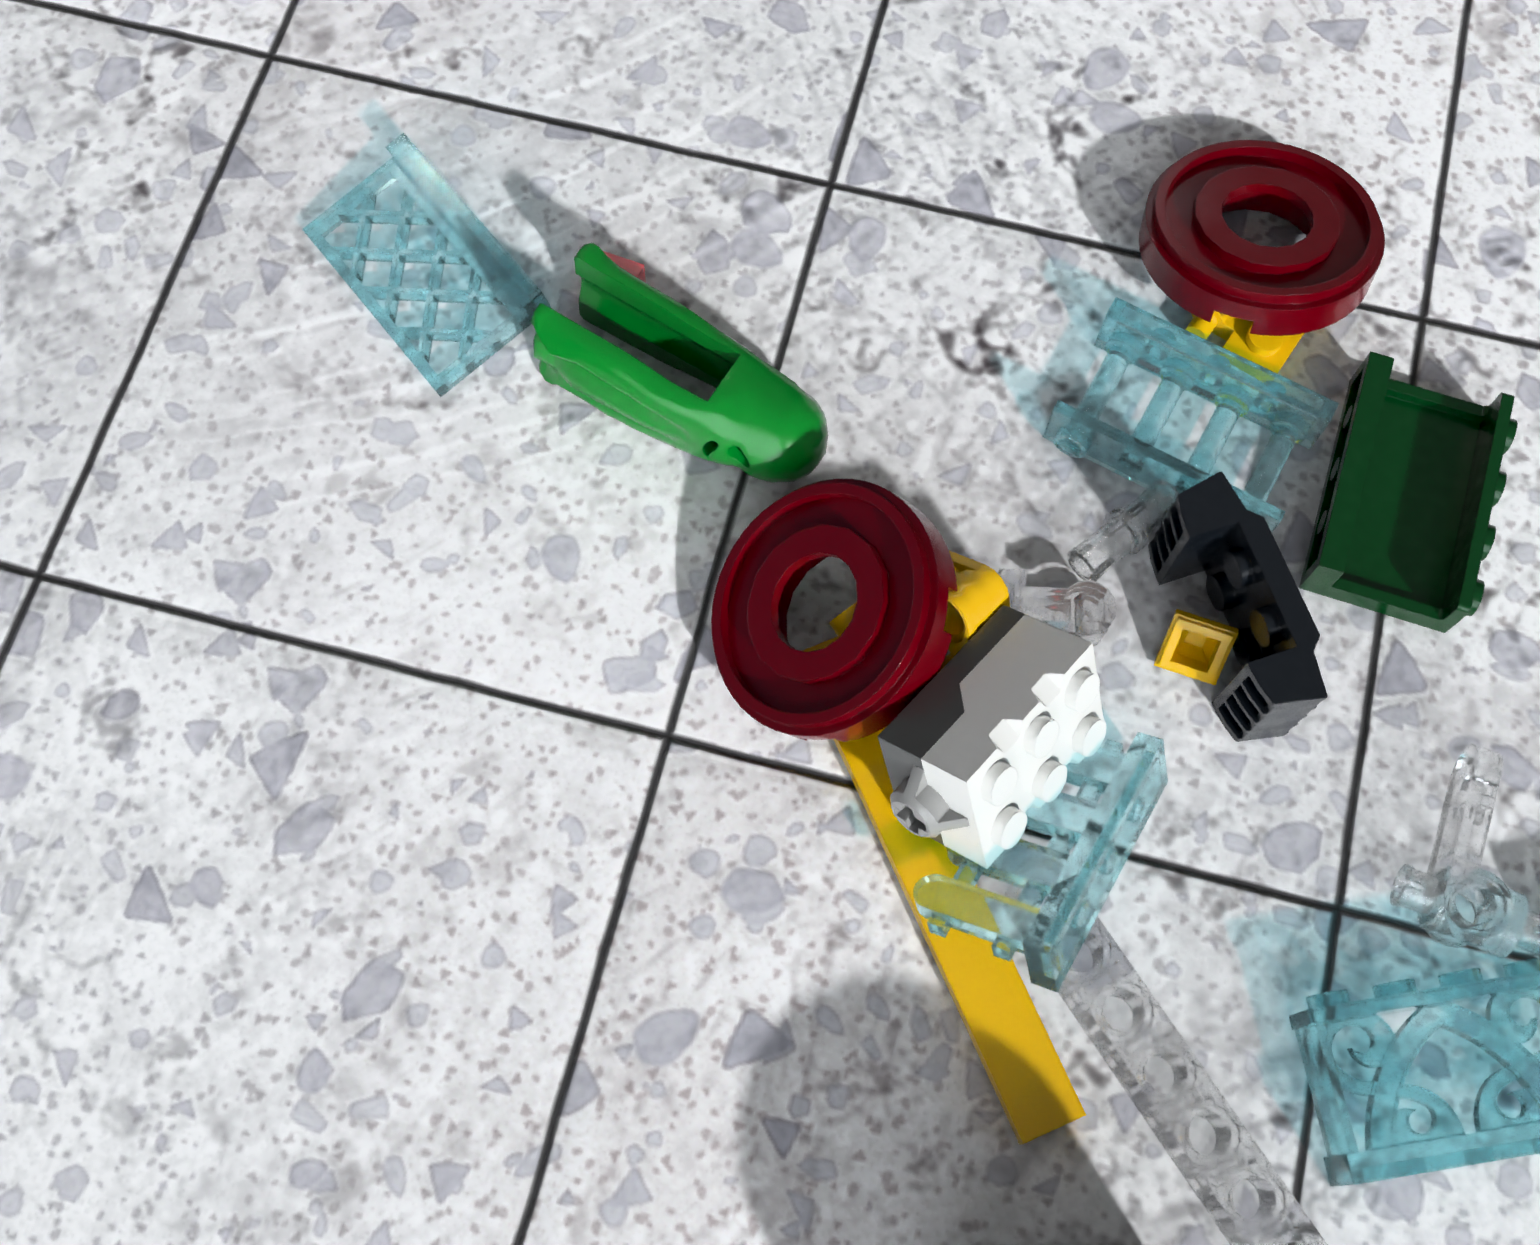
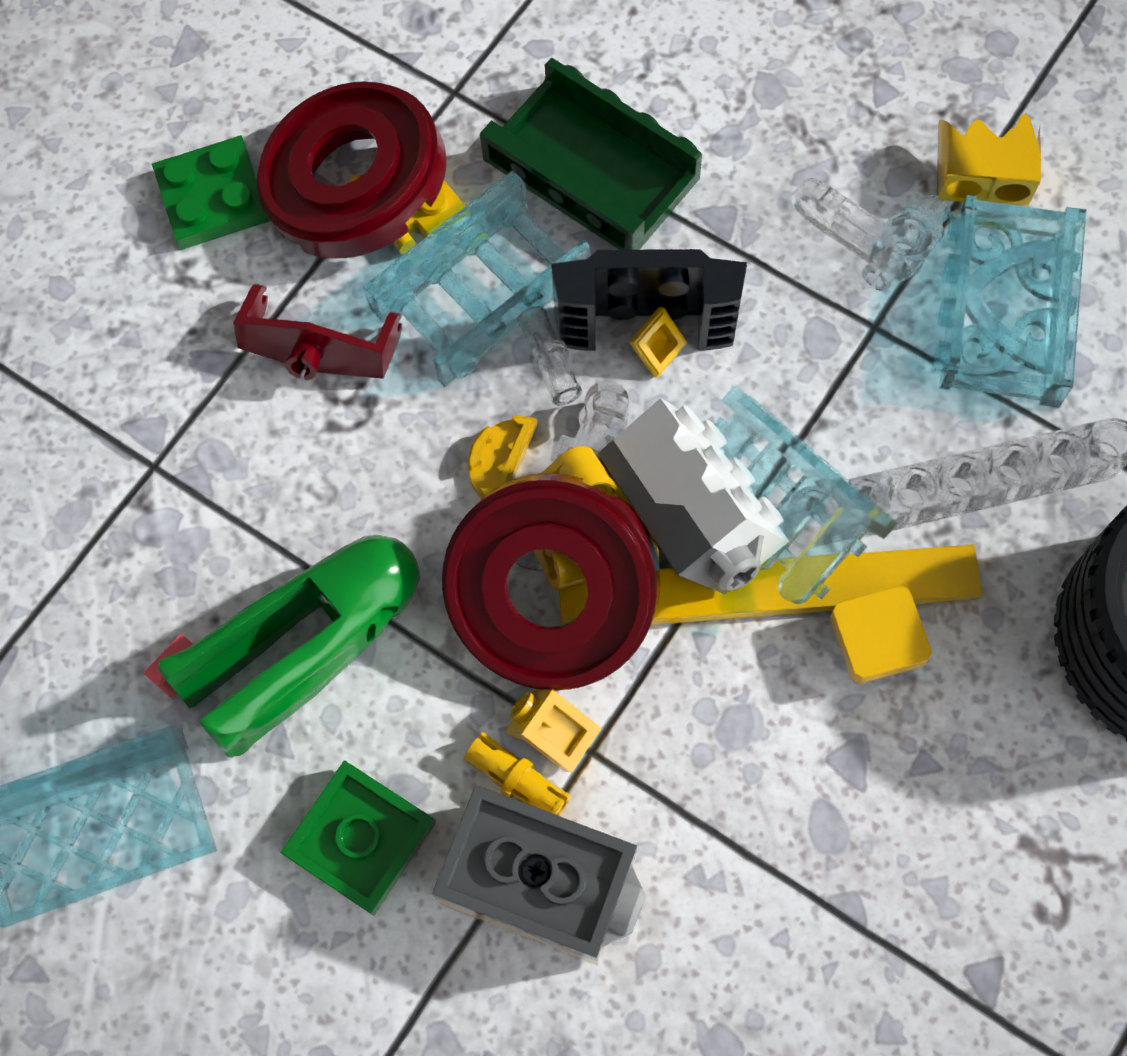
camera: 65 degrees left, 0 degrees up
none -> green plate [152,135,270,250]
none -> dark red piece [233,284,402,380]
none -> green plate [280,760,436,916]
none -> dark grey piece [432,785,646,966]
none -> yellow pin [463,732,571,816]
none -> yellow tile [467,415,538,499]
none -> yellow bracket [506,689,601,773]
none -> yellow piece [830,585,932,684]

